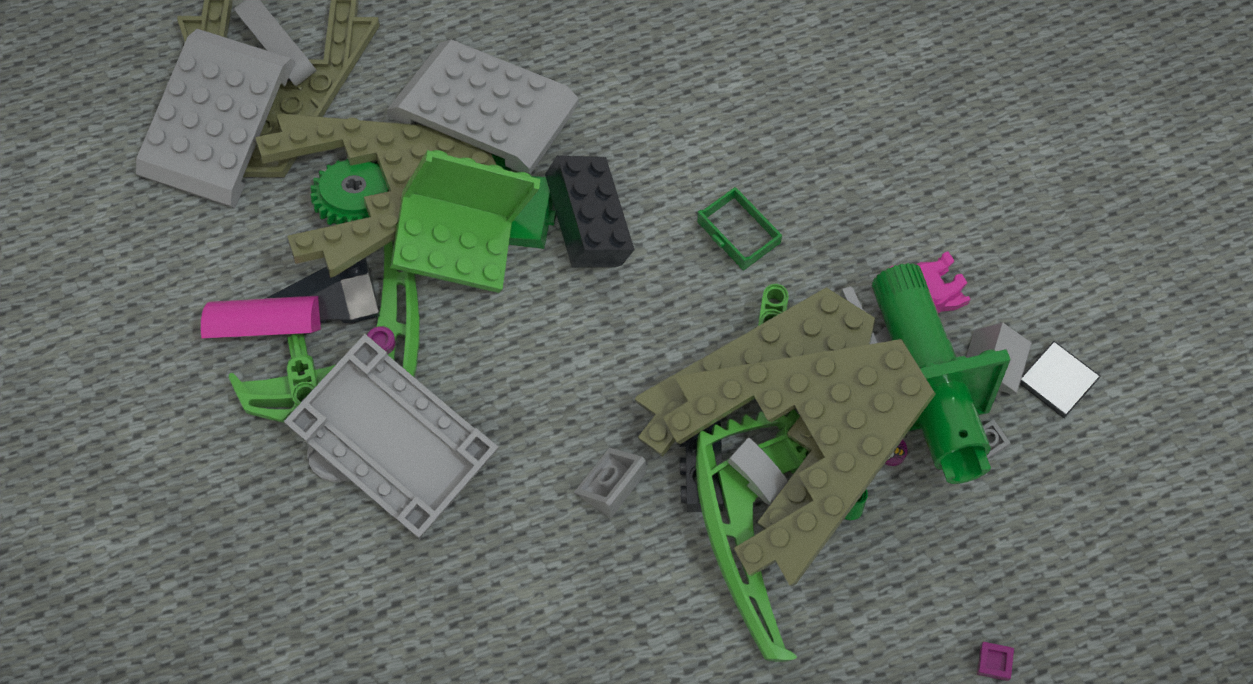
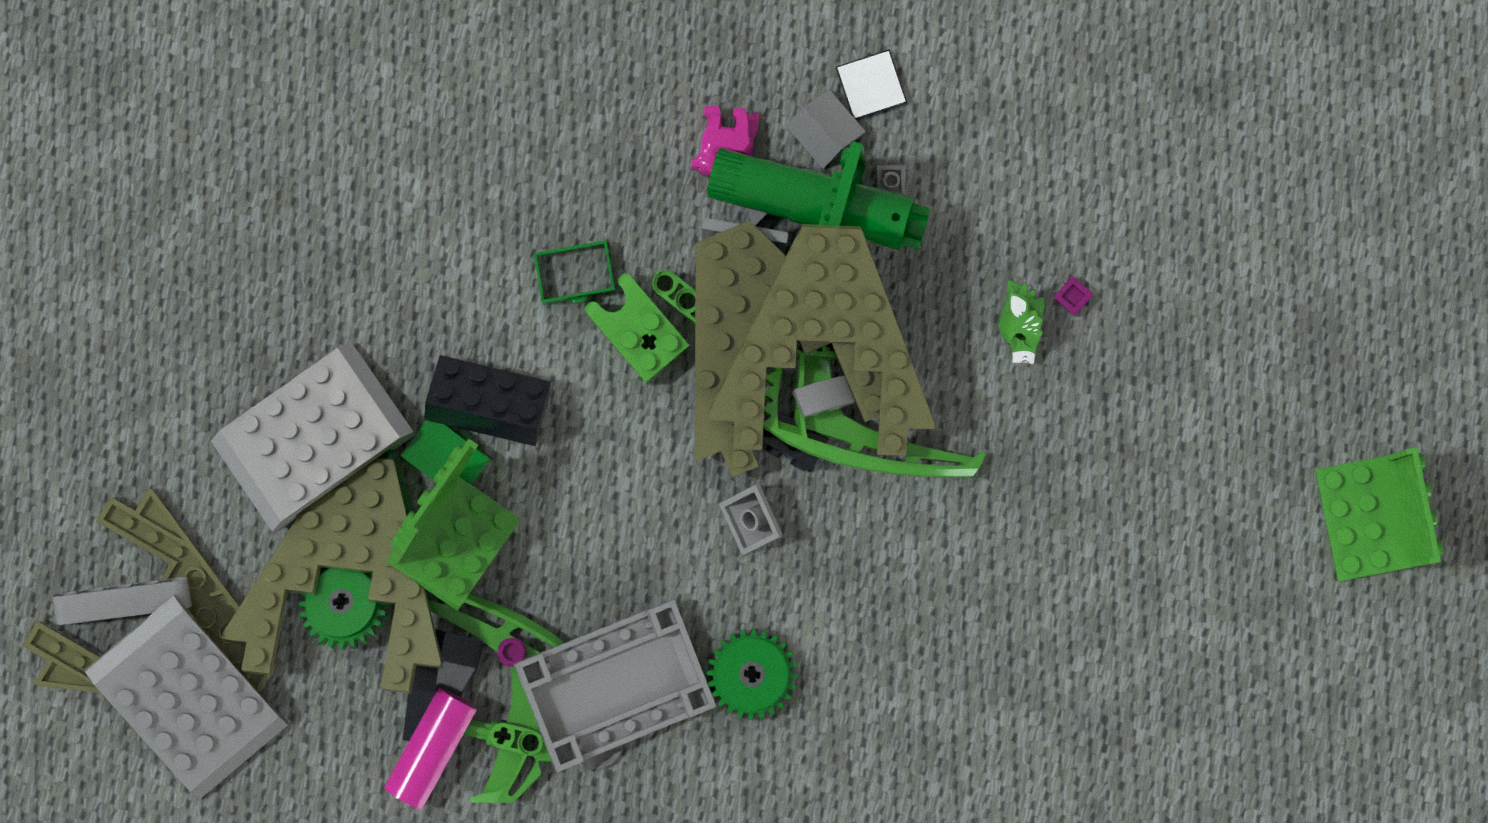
camera: 65 degrees left, 20 degrees up
none -> bright green brick [584,273,690,385]
none -> green gear [707,629,798,720]
none -> bright green piece [998,280,1045,364]

